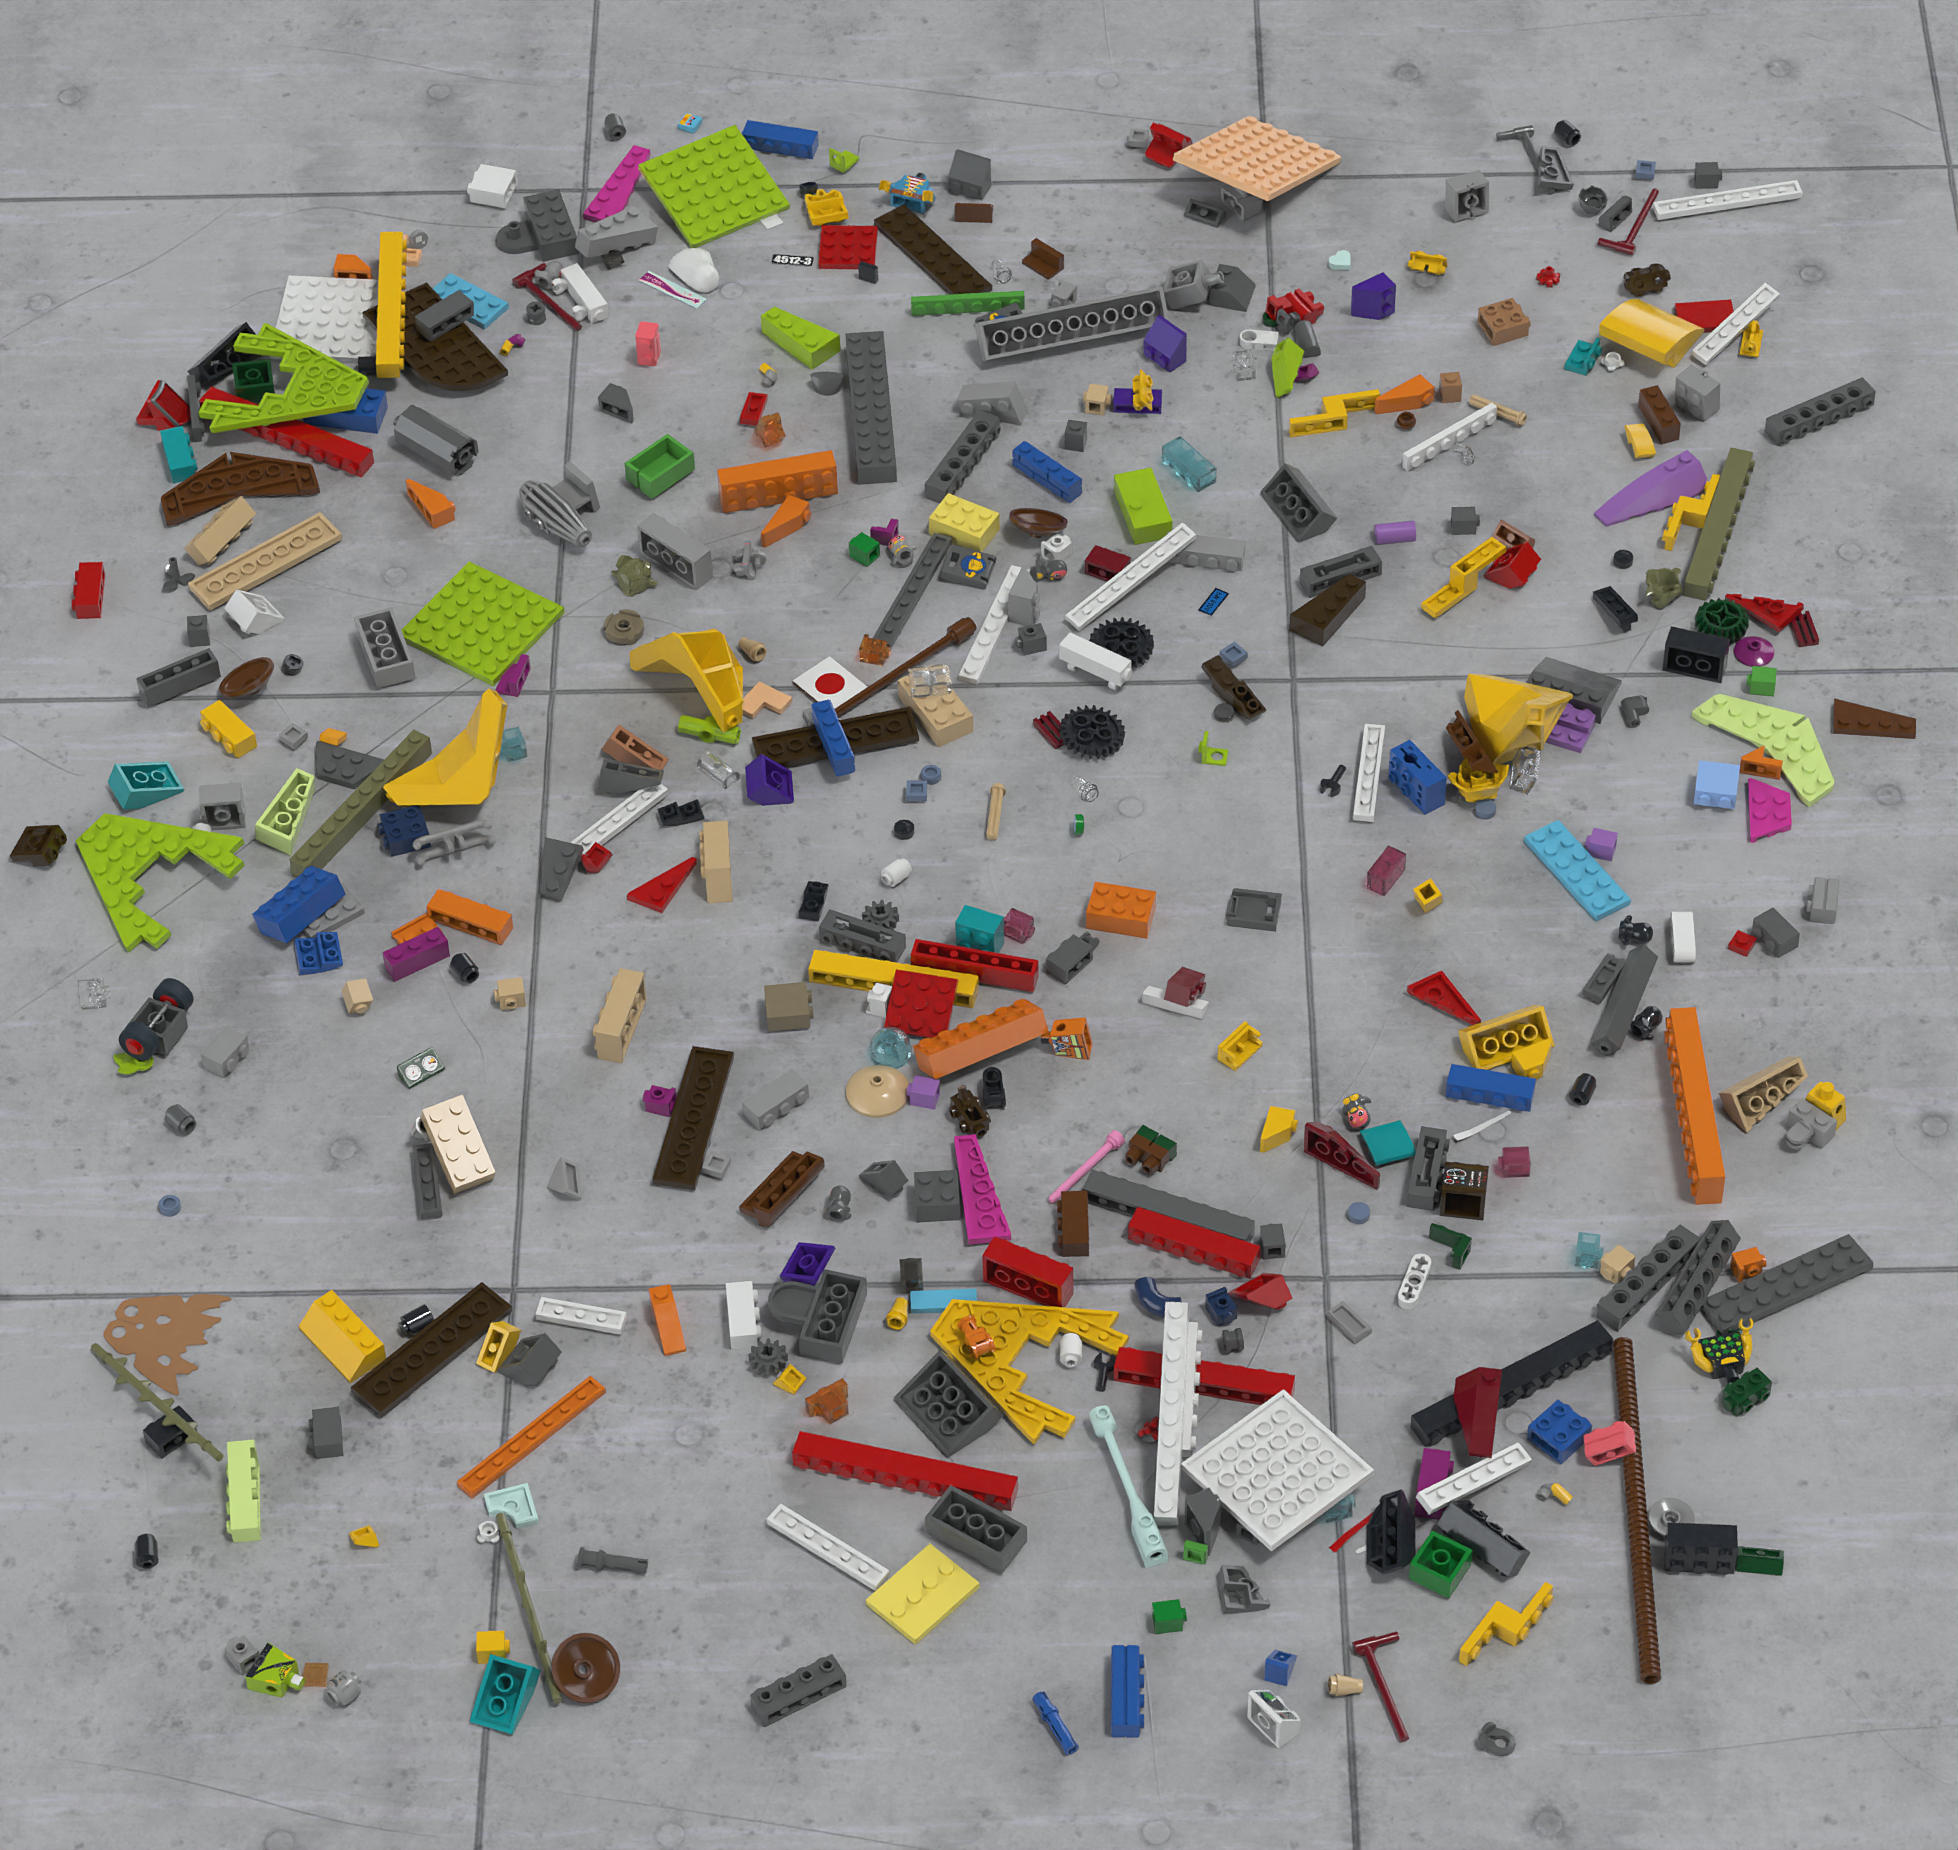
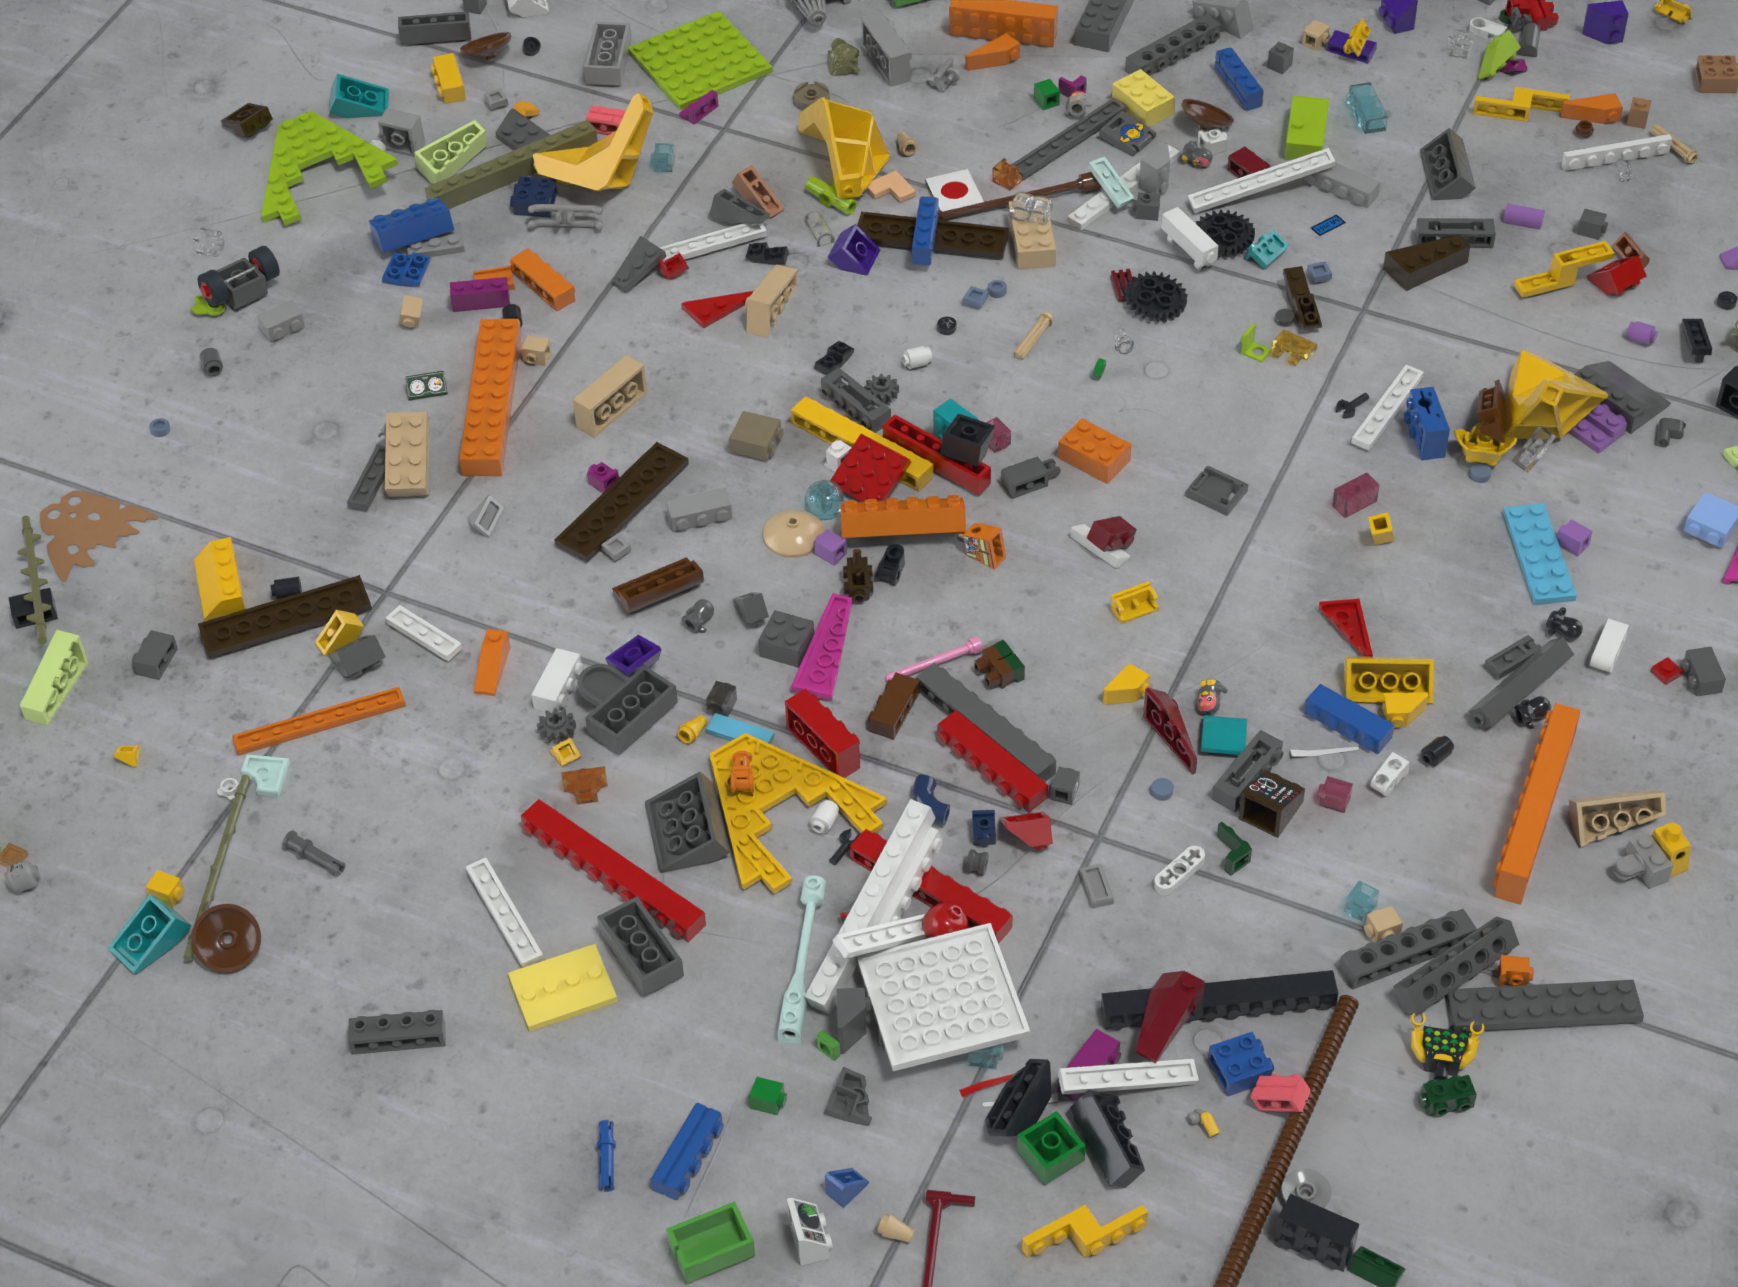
camera: 25 degrees right, 0 degrees up
none -> orange brick [459,319,522,476]
none -> coral brick [586,105,626,135]
none -> bright green piece [666,1201,755,1284]
none -> white plate [832,914,932,959]
none -> red cylinder [922,902,968,937]
none -> black slope [940,414,996,466]
none -> light aqua plate [1088,156,1135,208]
none -> teal bracket [1244,230,1290,269]
none -> clear yellow plate [1271,329,1317,366]
none -> white leg [1370,752,1409,796]
none -> medium lavender brick [1626,321,1658,345]

